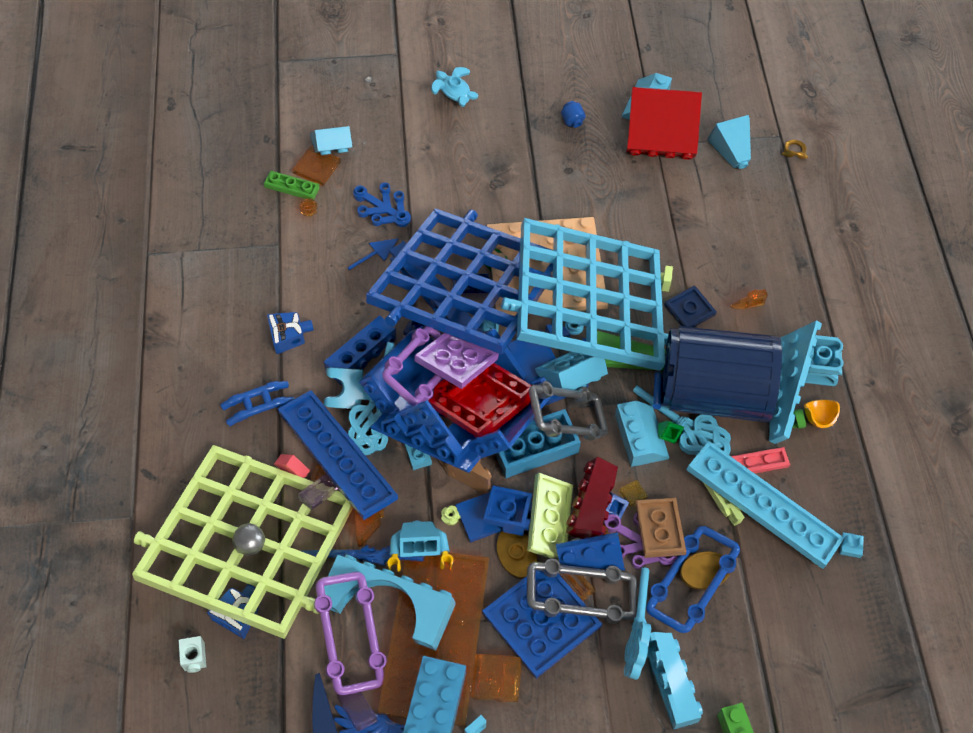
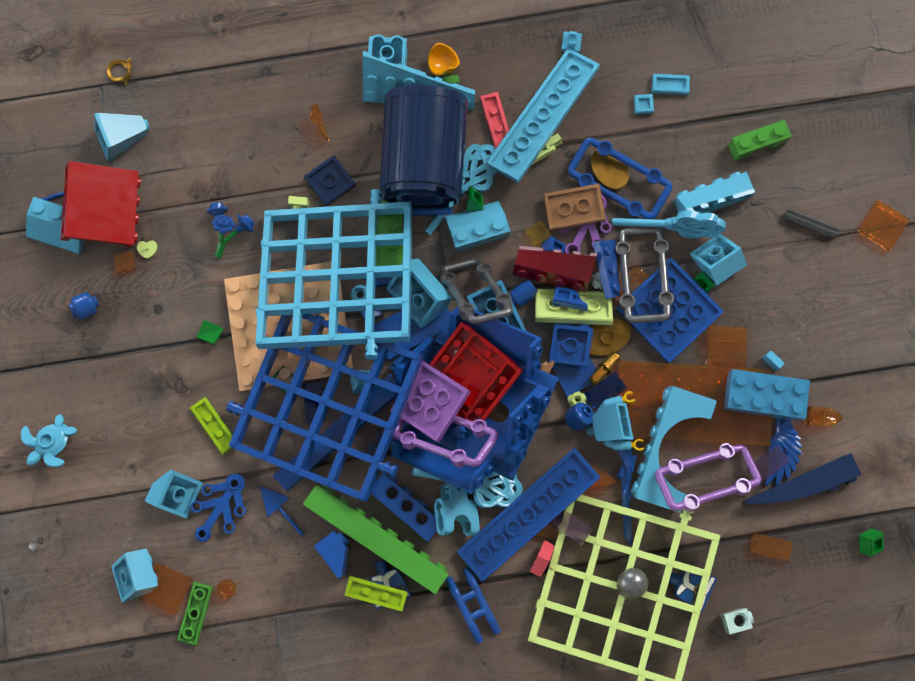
camera: 95 degrees left, 20 degrees up
none -> clear orange tile [113,251,137,274]
none -> yellowish green piece [137,241,158,259]
none -> medium azure slope [145,470,203,519]
none -> lime tile [190,397,233,455]
none -> green slope [196,320,224,346]
none -> blue plant [206,202,255,258]
none -> bright green brick [303,484,449,594]
none -> blue slope [314,531,350,579]
none -> lime plate [344,576,408,611]
none -> blue brick [510,280,538,307]
none -> blue tile [552,286,588,311]
none -> blue head [565,402,593,431]
none -> clear blue plate [584,371,627,410]
none -> pearl gold axle [589,352,621,385]
none -> medium azure tile [633,94,654,115]
none -> medium azure tile [651,74,690,95]
none -> medium azure slope [689,233,747,286]
none -> green slope [693,272,715,293]
none -> clear orange tile [749,533,793,561]

